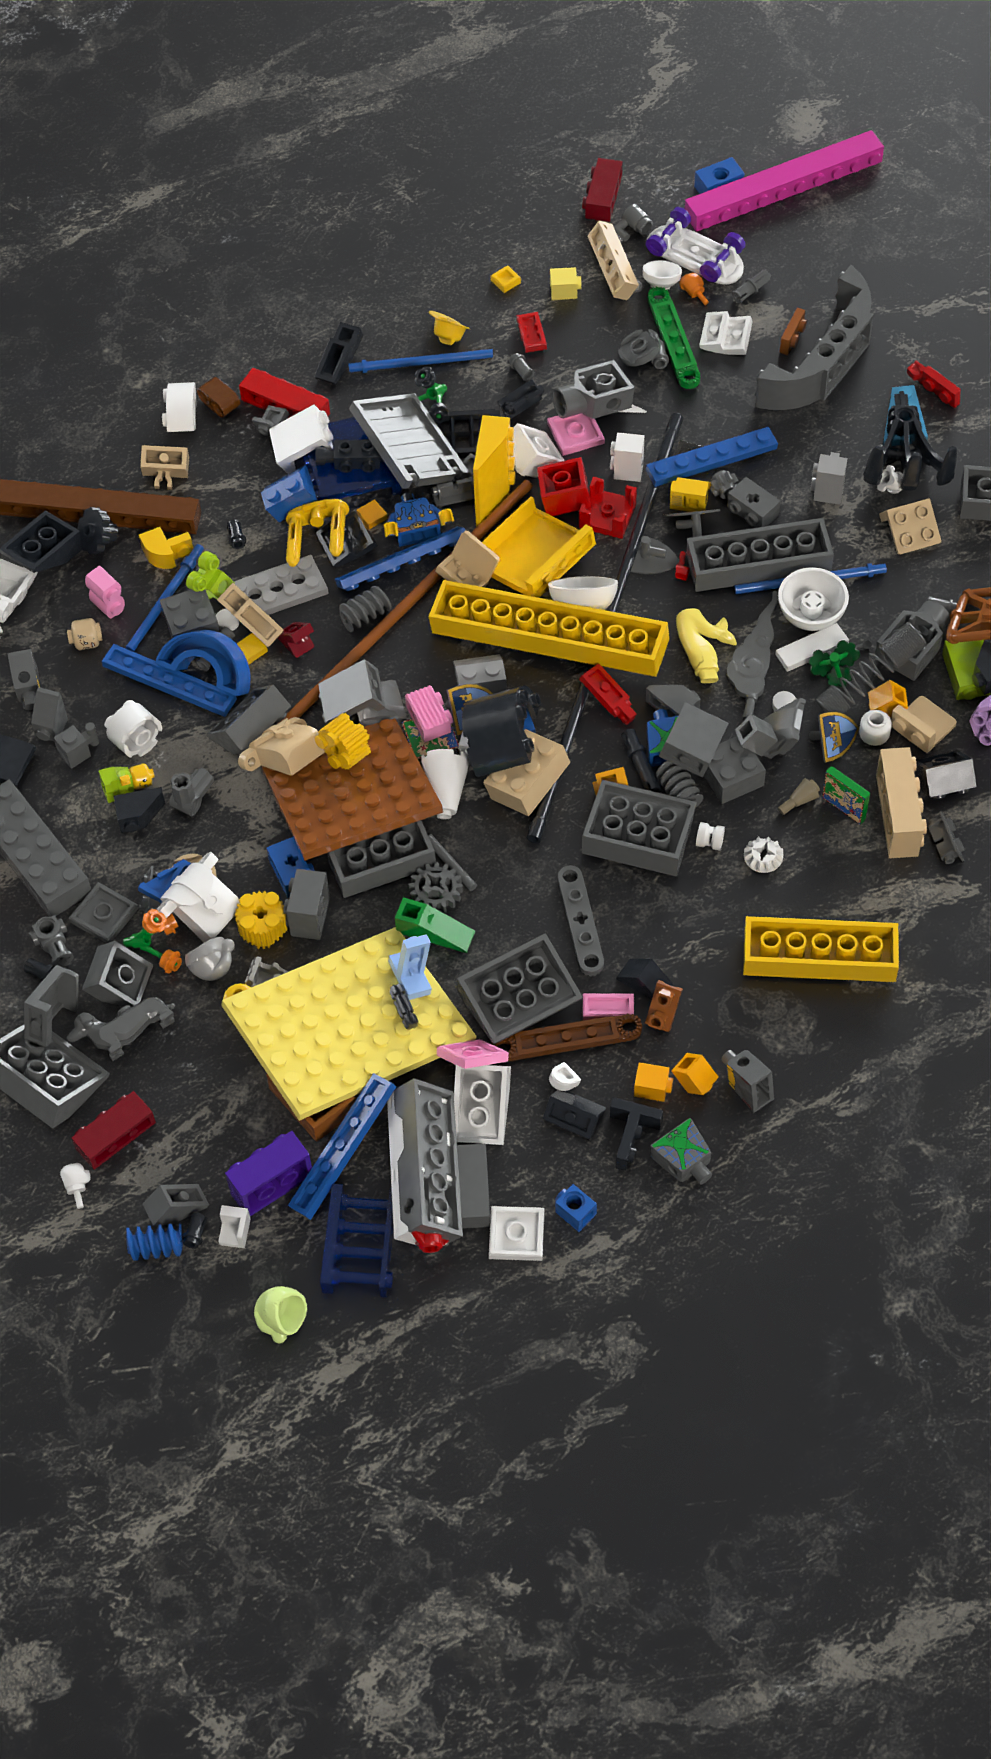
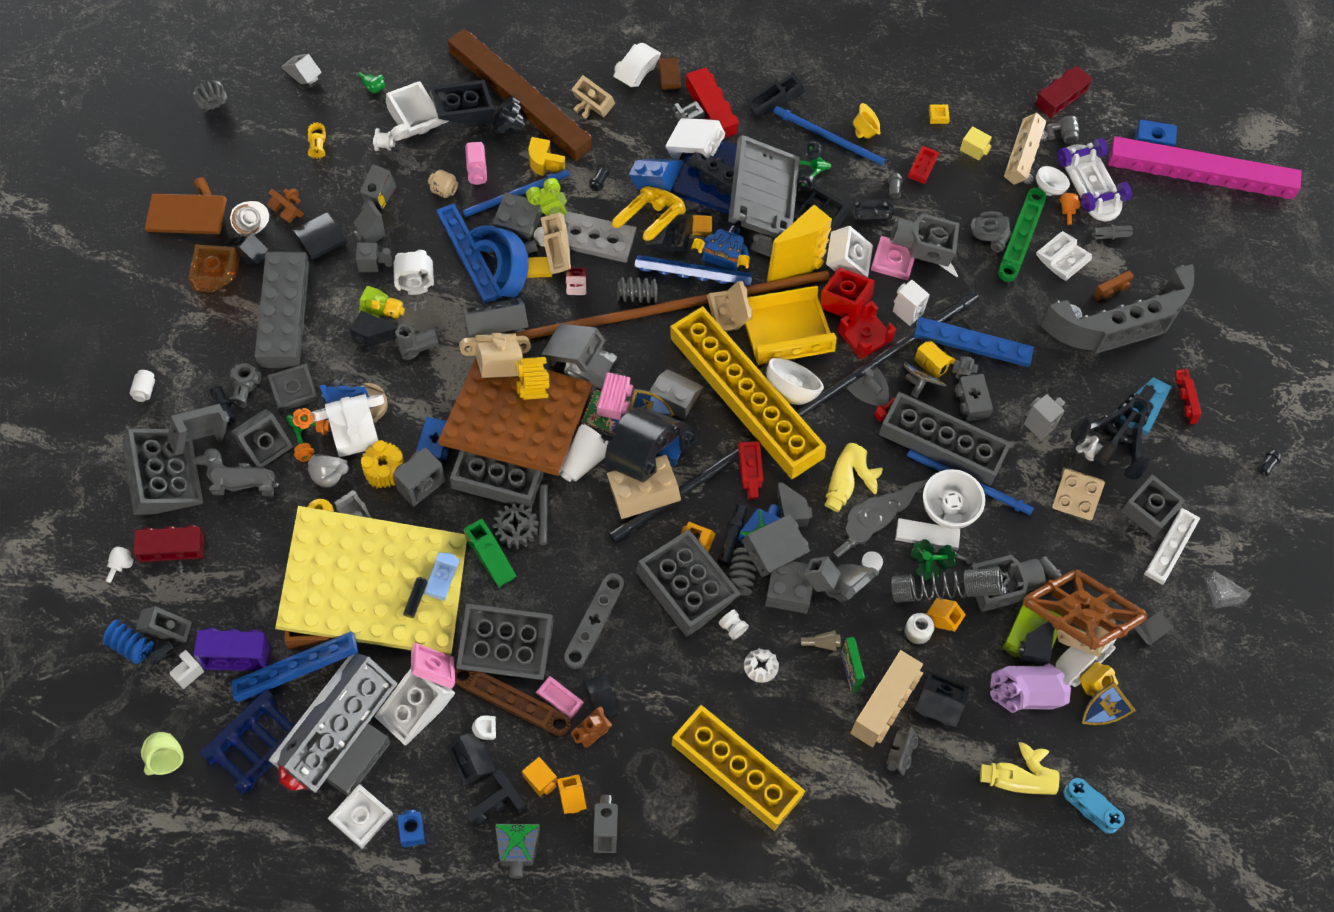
camera: 30 degrees right, 5 degrees up
shield [809,712,859,762] -> none
tan bracket [891,696,957,753] -> none

